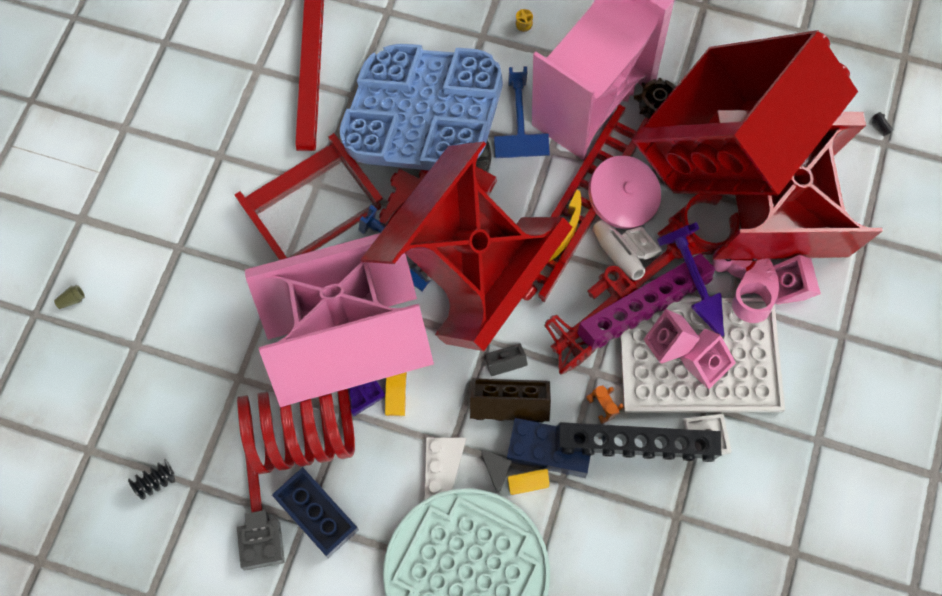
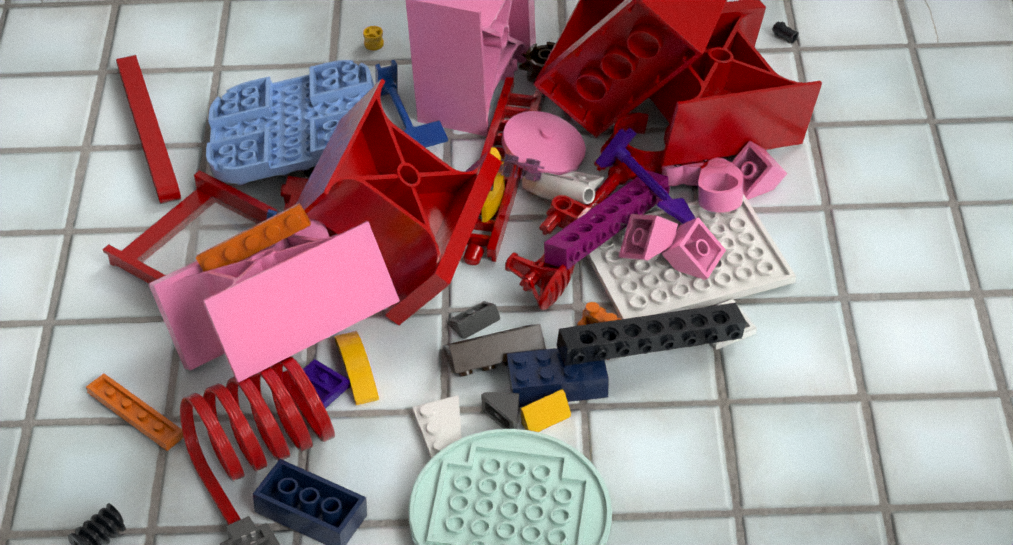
camera: 20 degrees left, 25 degrees down
none -> orange plate [86,373,184,451]
none -> orange plate [196,203,311,272]
none -> clear purple hinge [498,154,545,182]

